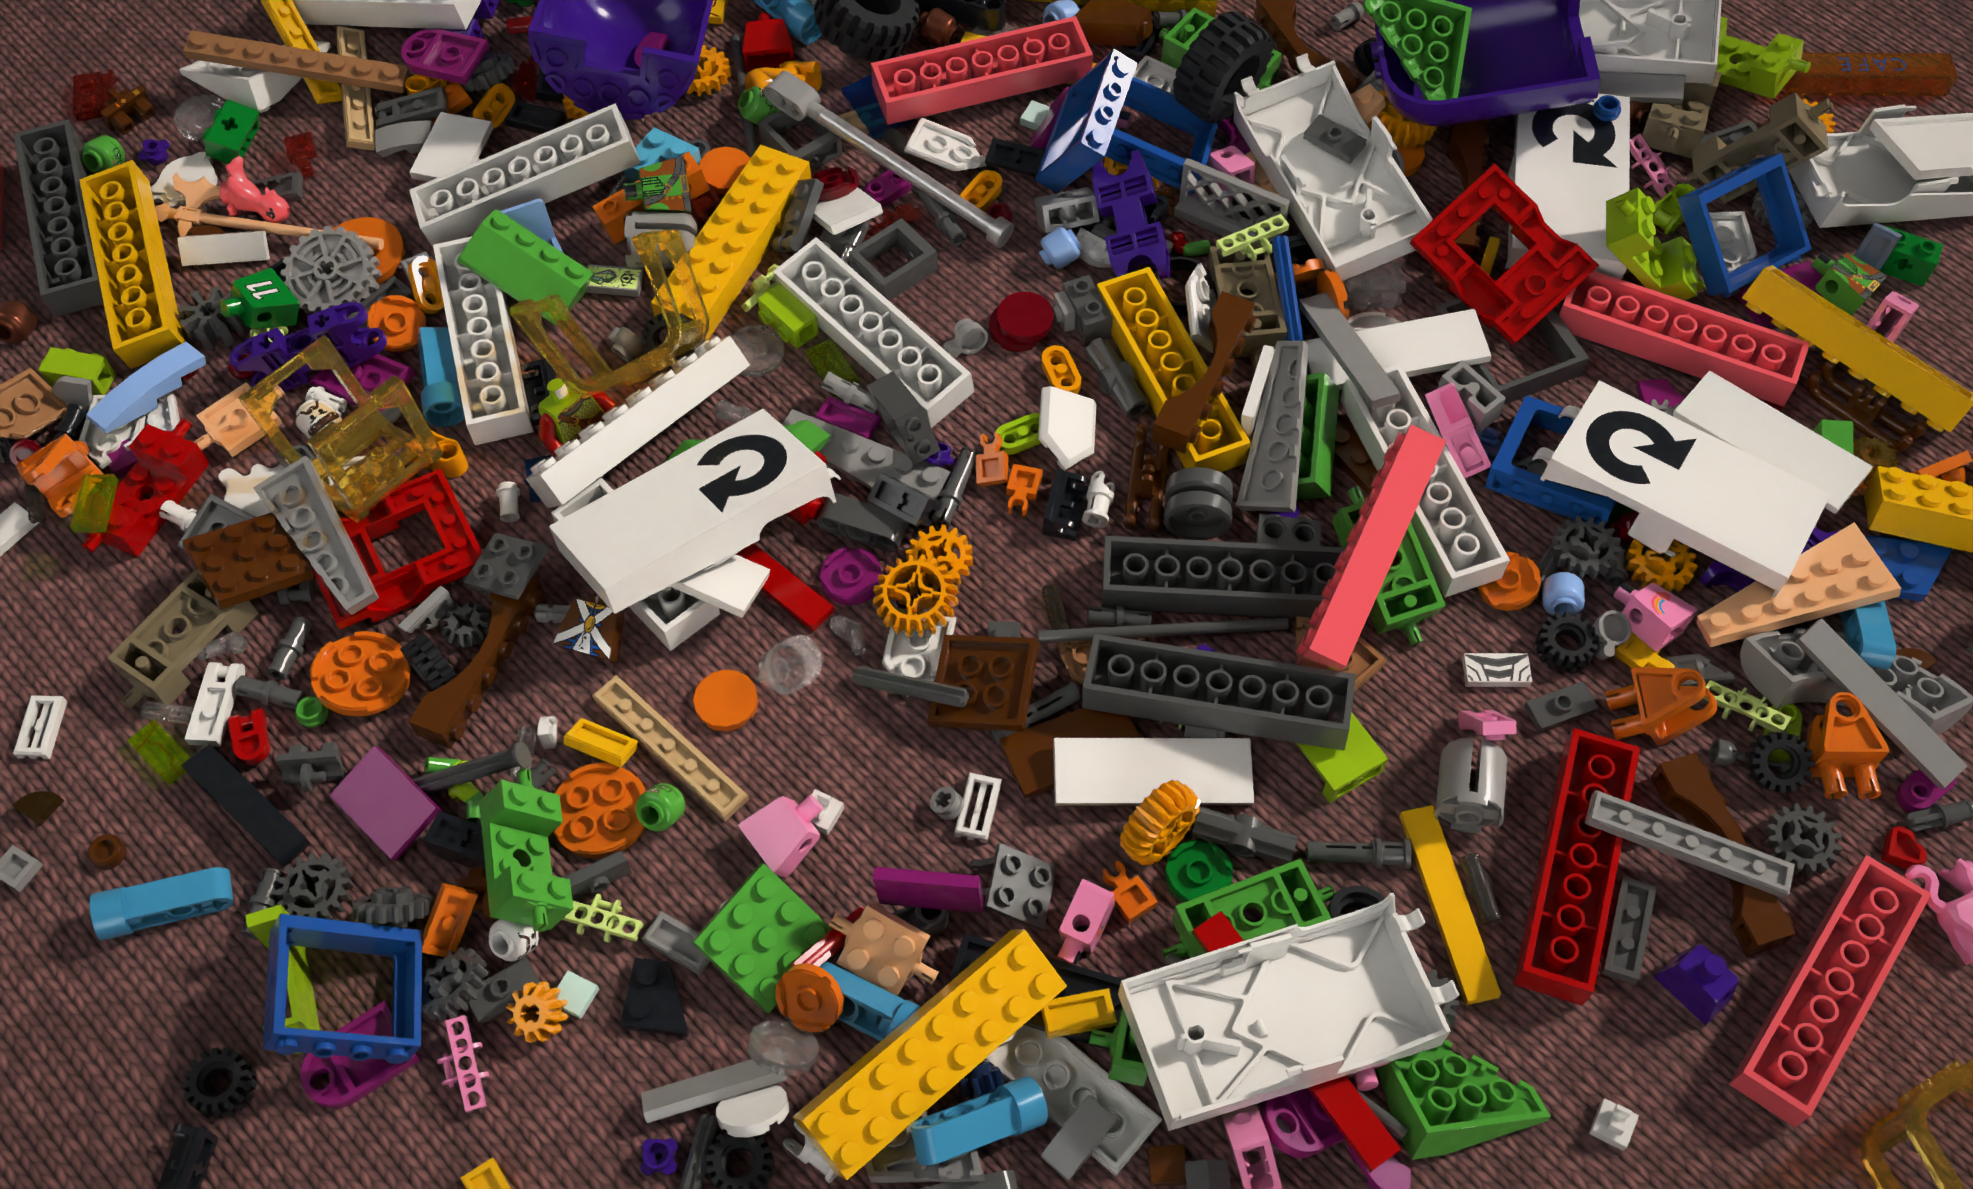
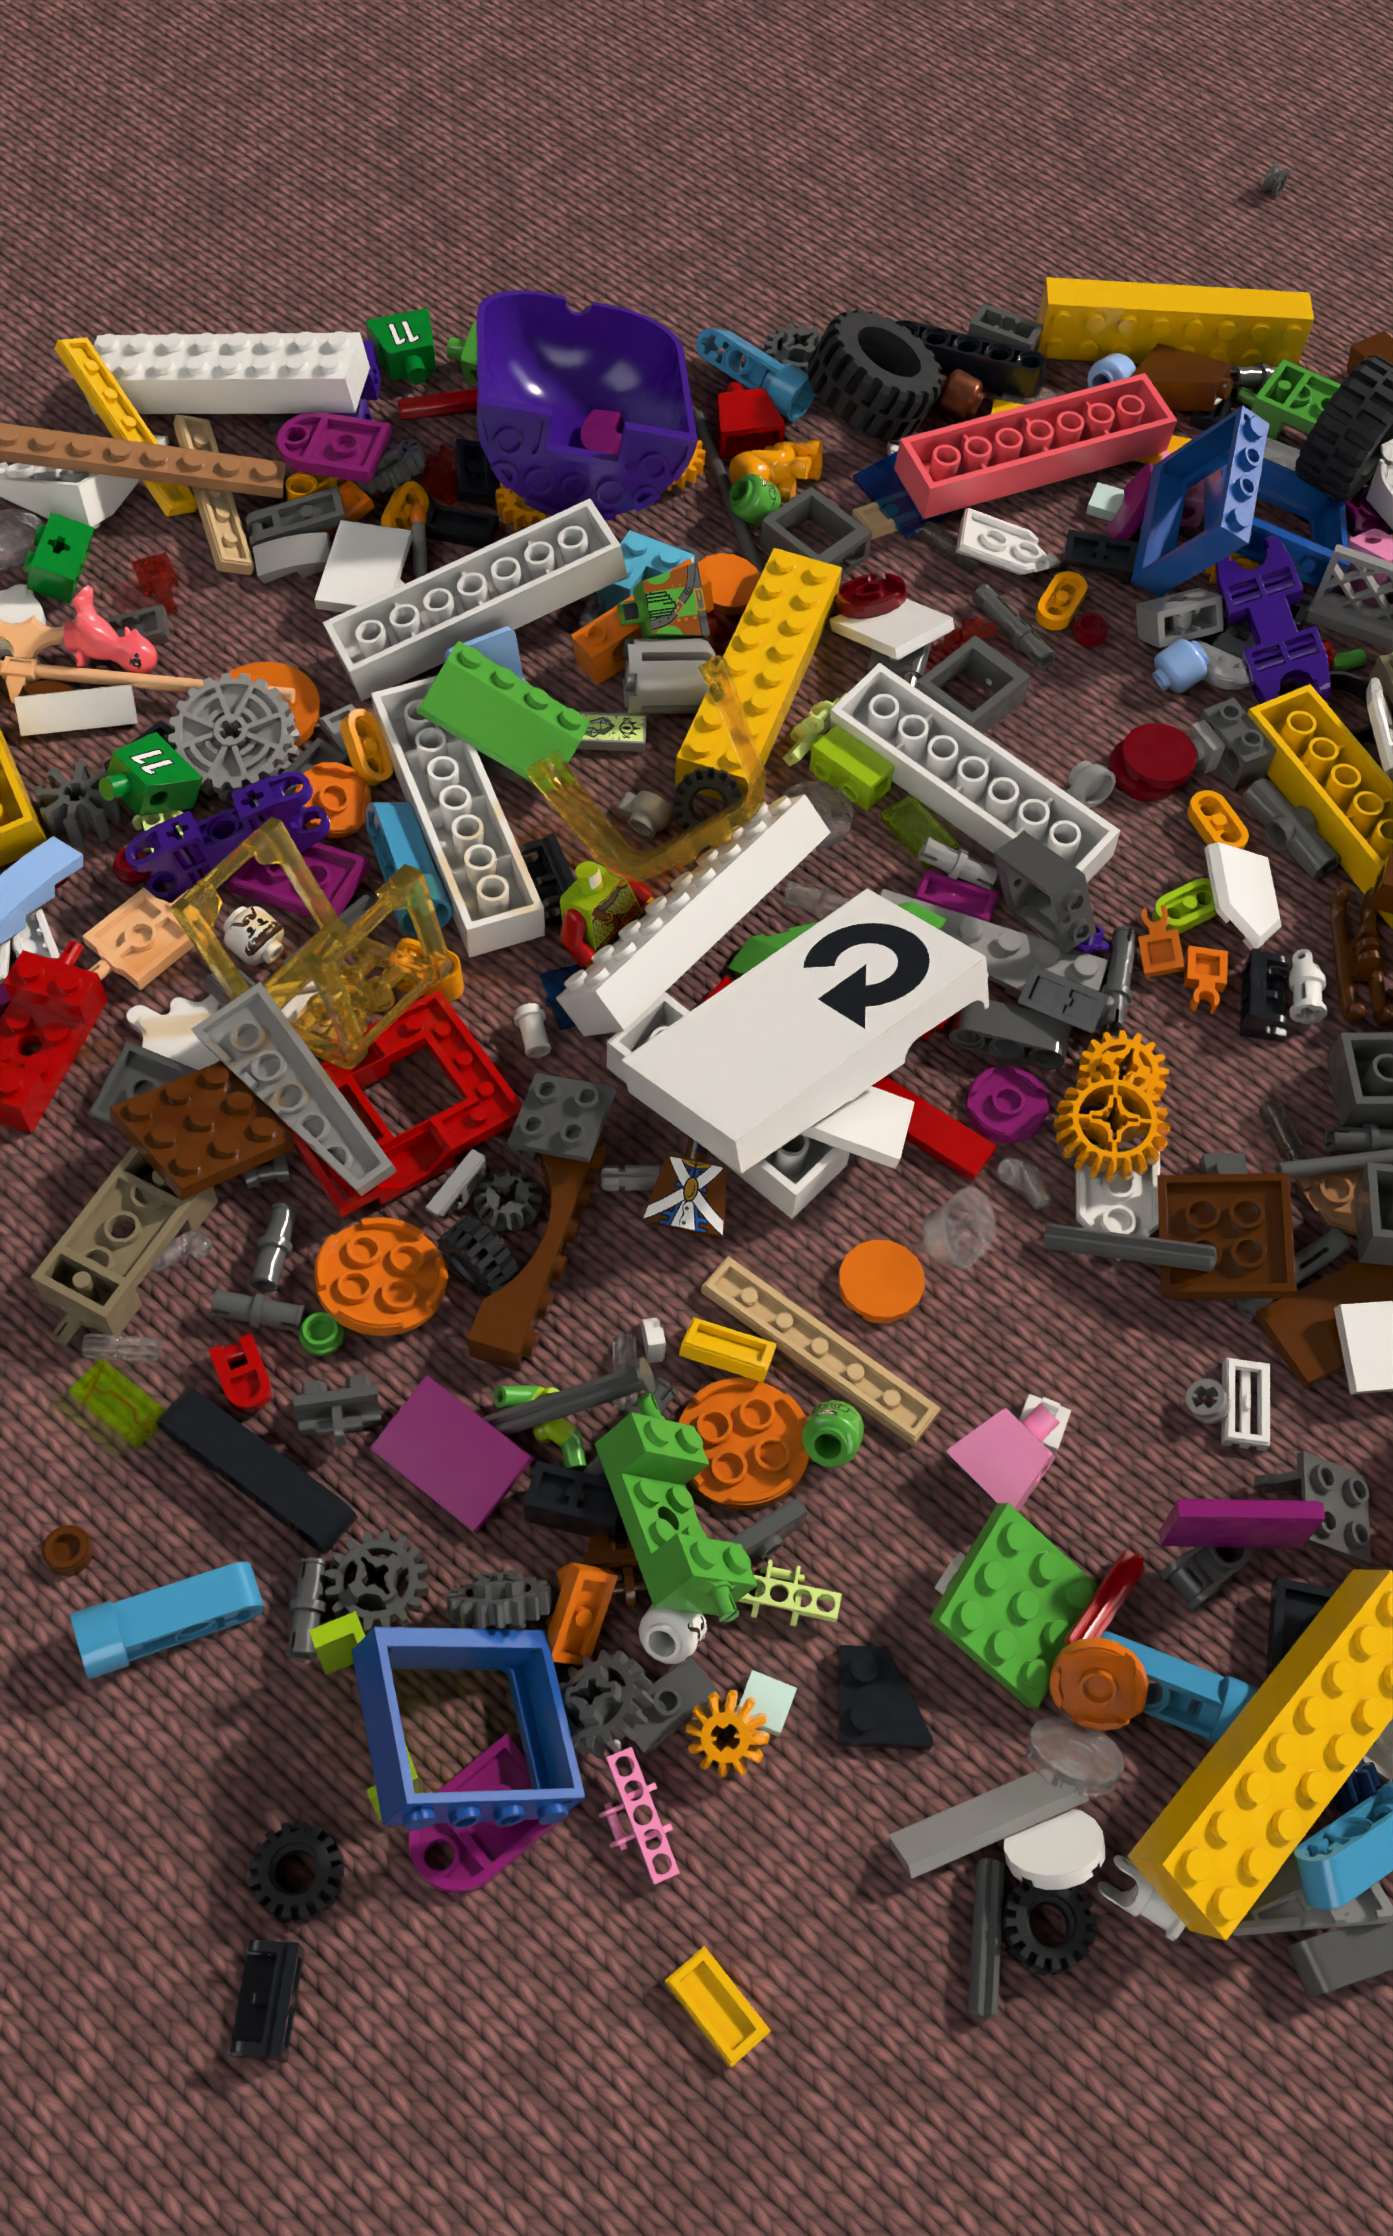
camera: 10 degrees left, 0 degrees up
white pin [159,500,198,532] -> none
white plate [184,662,245,747] -> none
white pin [305,386,347,416] -> none
dark purple plate [640,1138,678,1176] -> none
light grey tile [642,911,710,976] -> none
flat silver piece [763,71,1014,248] -> none
dark grey plate [773,178,824,253] -> none
light nougat plate [829,901,939,996] -> none
magenta plate [862,170,912,208] -> none
none -> light grey piece [410,503,427,579]

